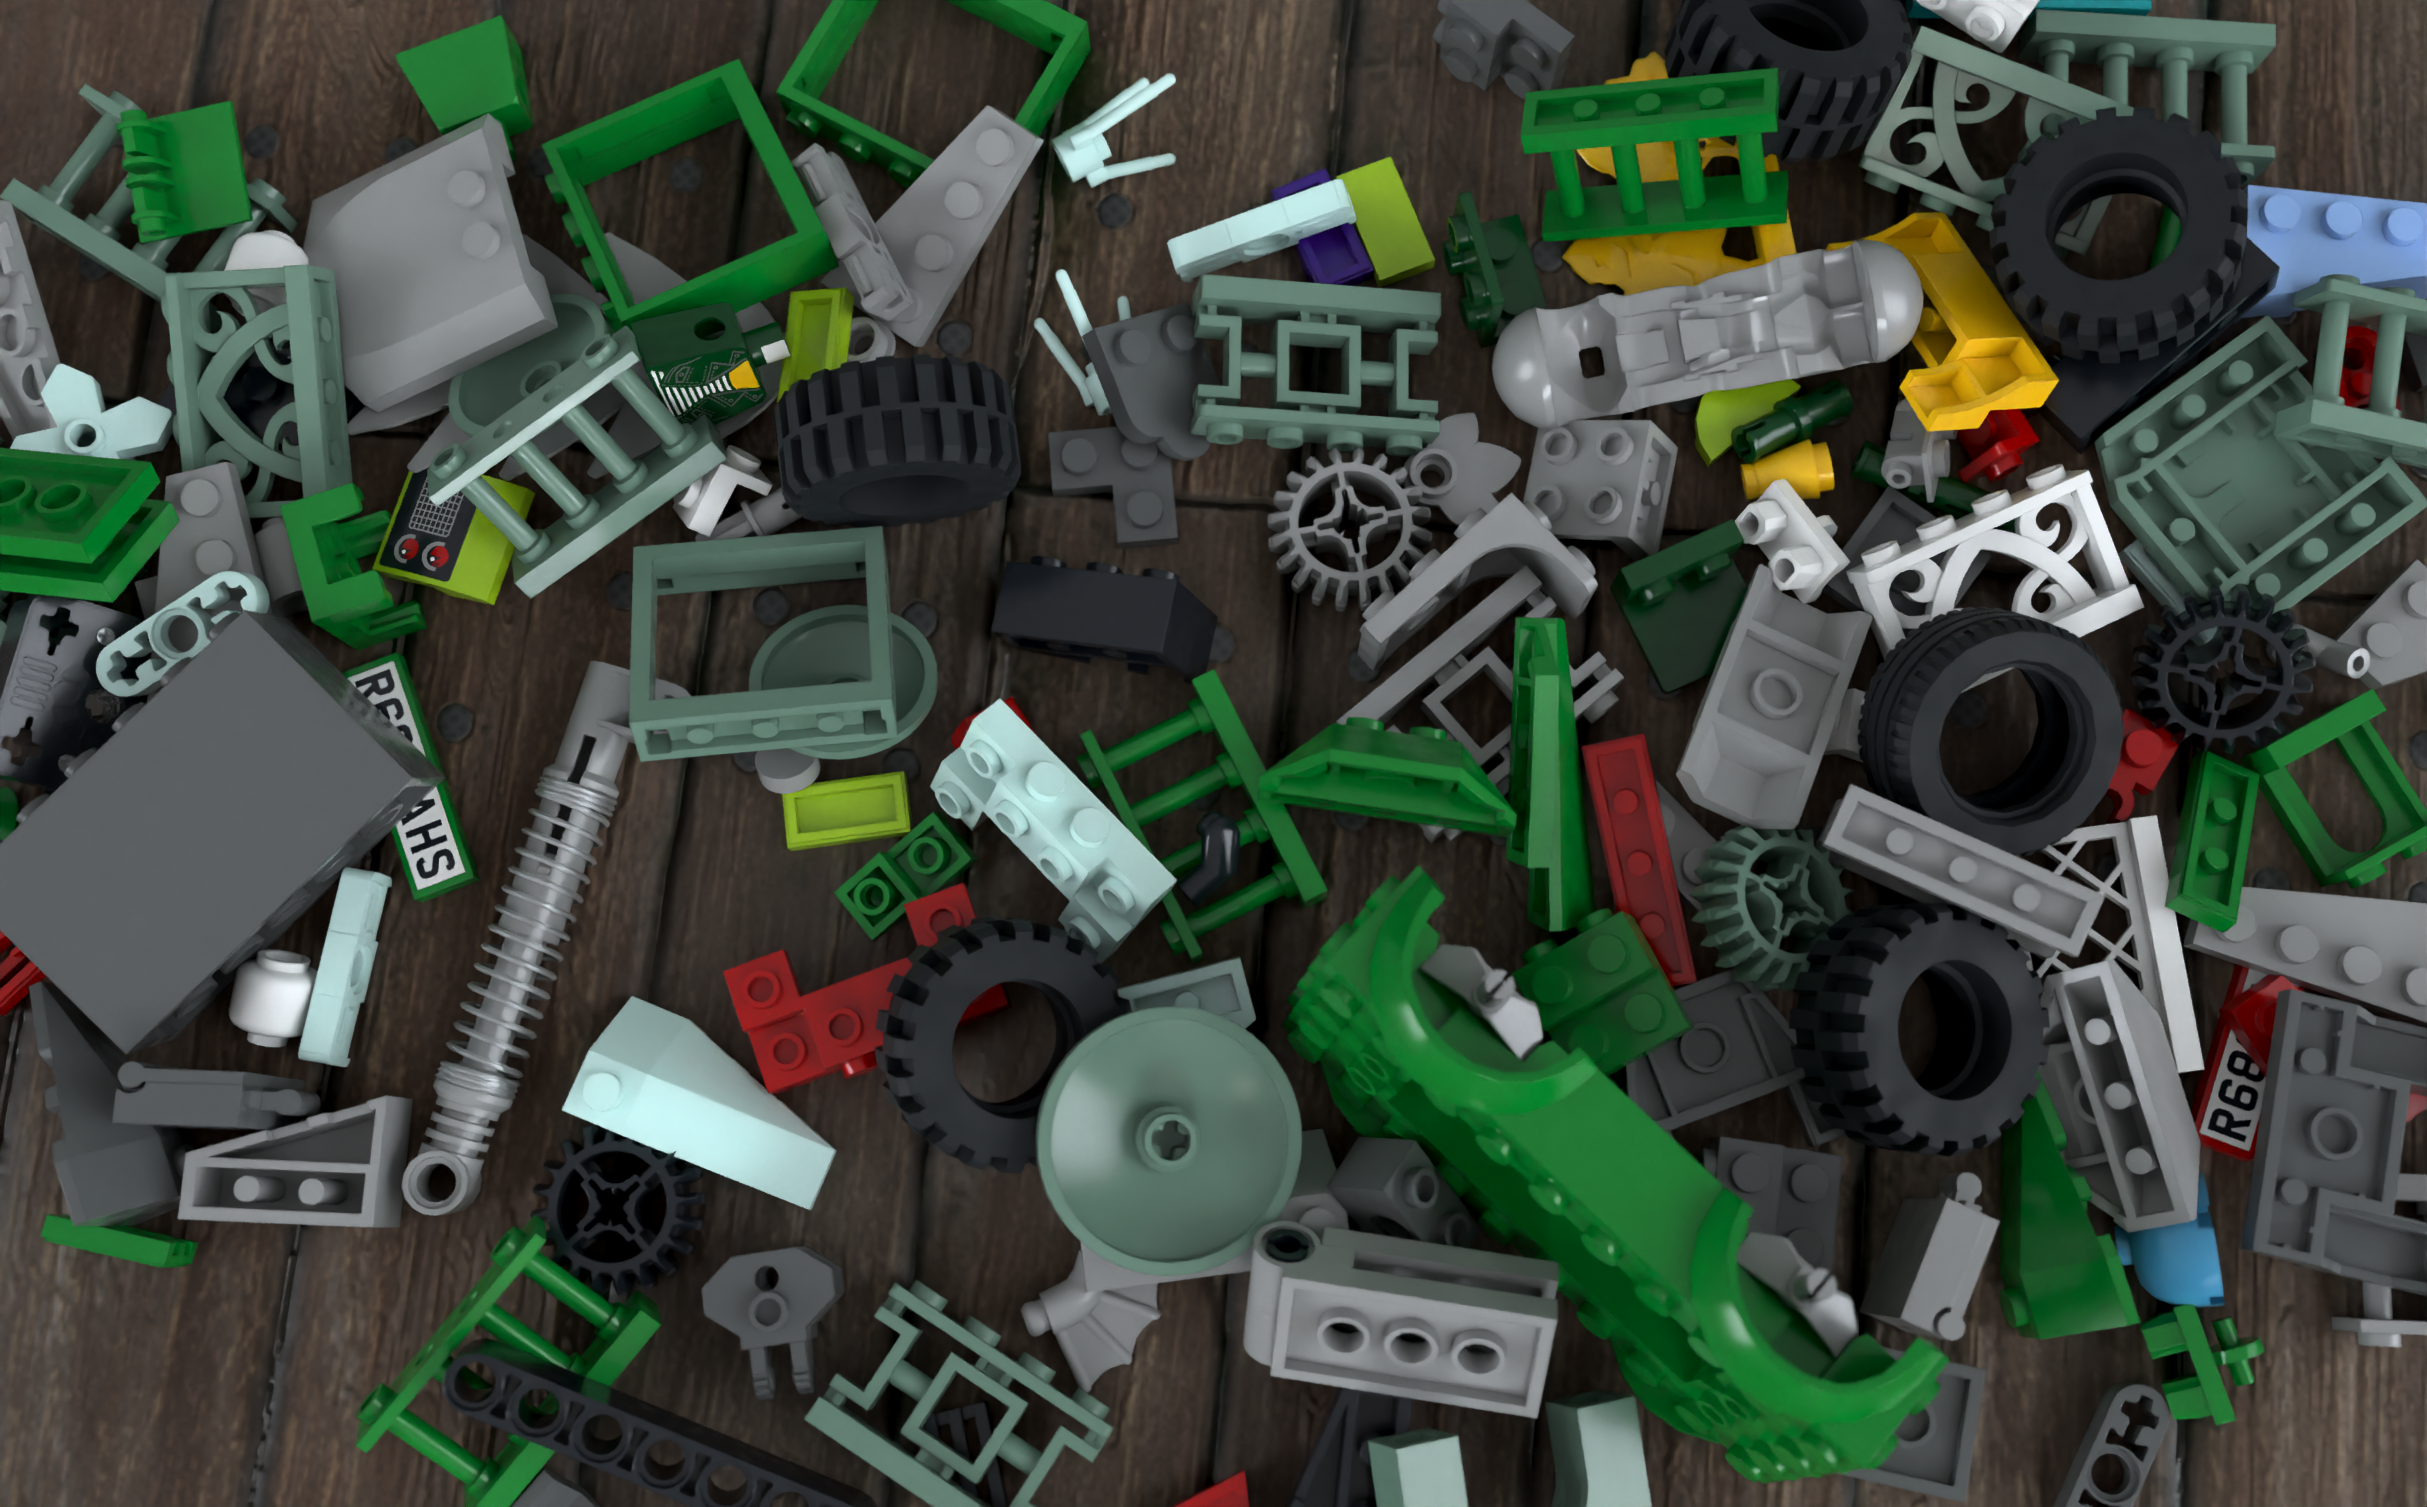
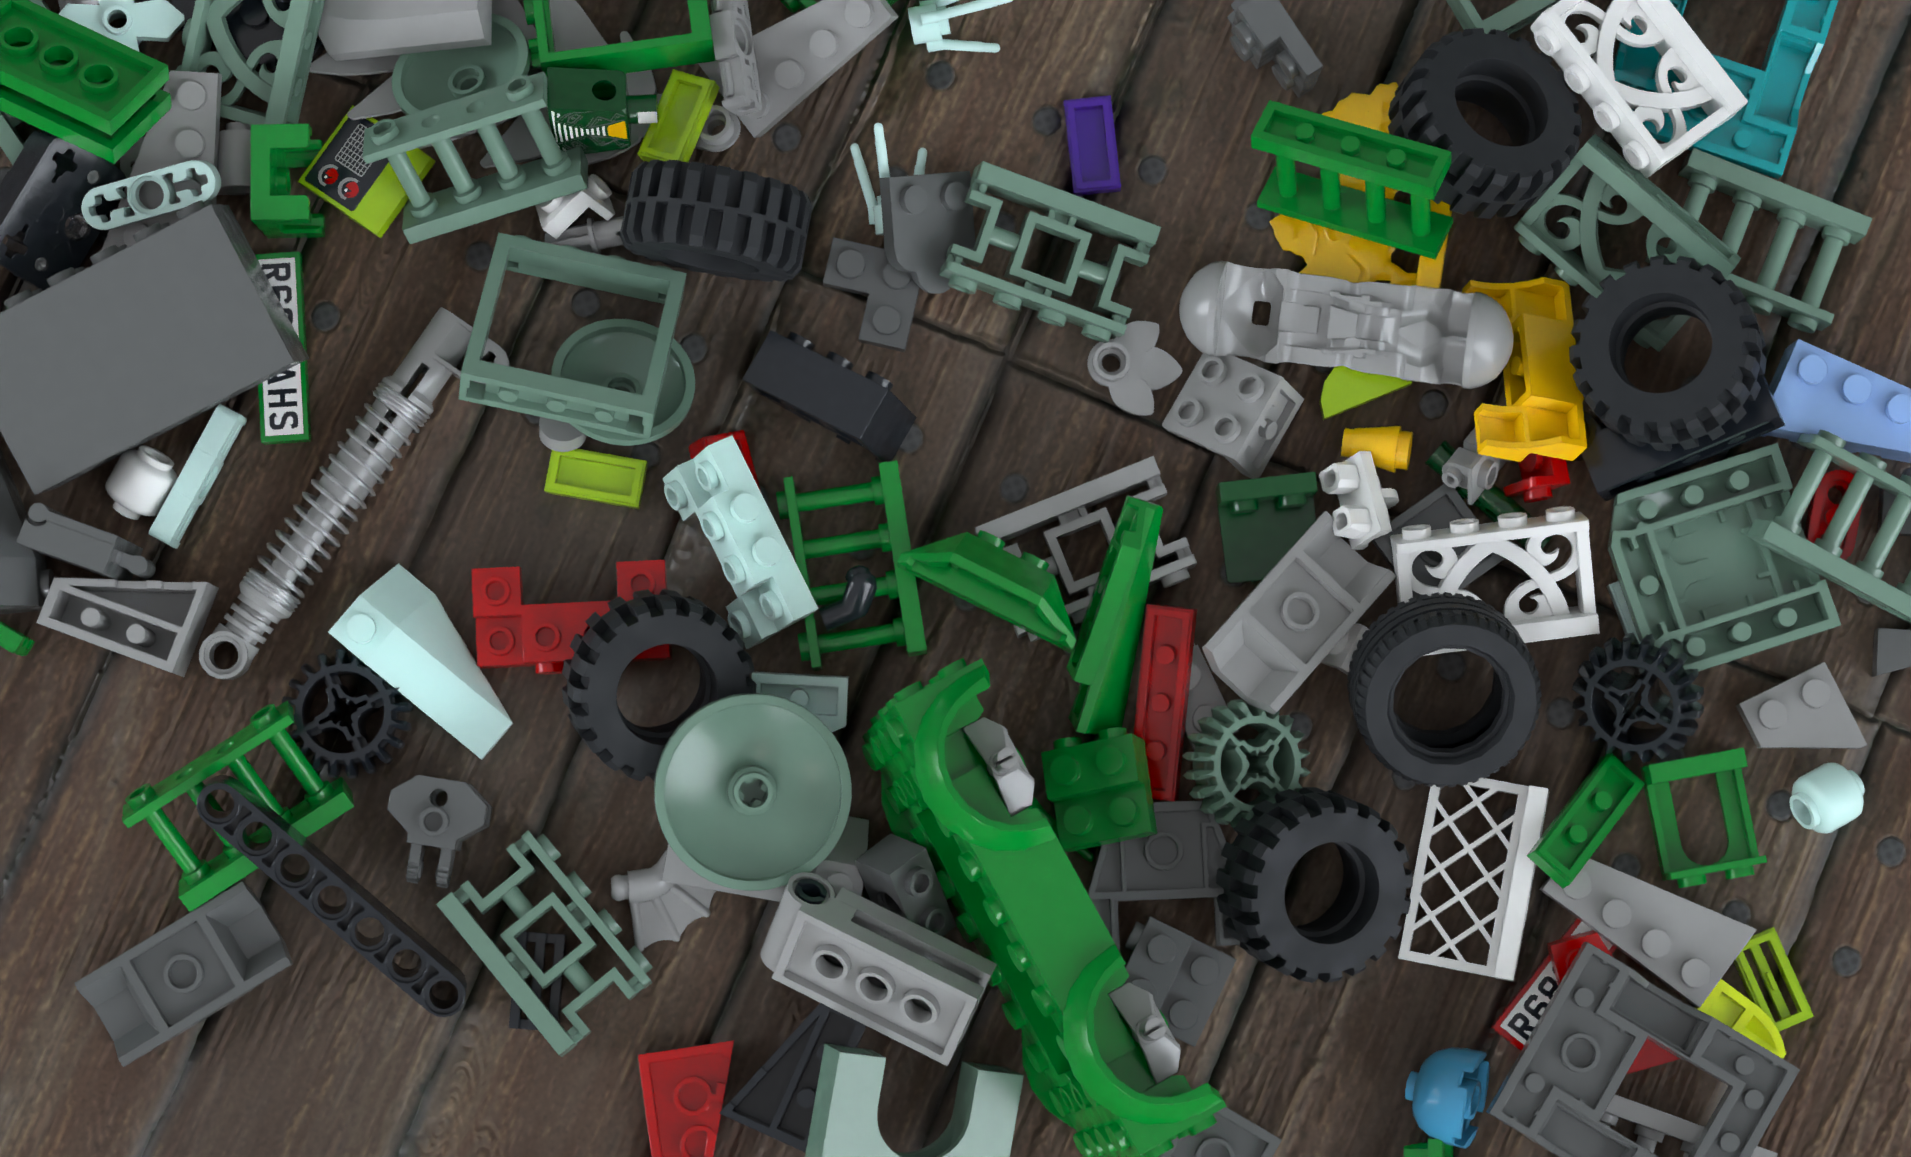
camera: 15 degrees right, 5 degrees up
green slope [834,812,979,941] -> none
light aqua piece [1167,179,1357,283] -> none
light grey gear [1267,447,1432,612] -> none
lime tile [1336,156,1435,288] -> none
light grey bracket [1357,492,1598,672] -> none
dark green bracket [1442,191,1548,348] -> none
dark green pin [1731,379,1853,463] -> none
light grey fence [1816,784,2106,958] -> none
light grey piece [1859,1172,2000,1340] -> none
green wedge [1999,1070,2140,1340] -> none
light grey wedge [2038,959,2201,1233] -> none
red plate [2105,708,2180,824] -> none
light grey arm [2266,624,2370,679] -> none

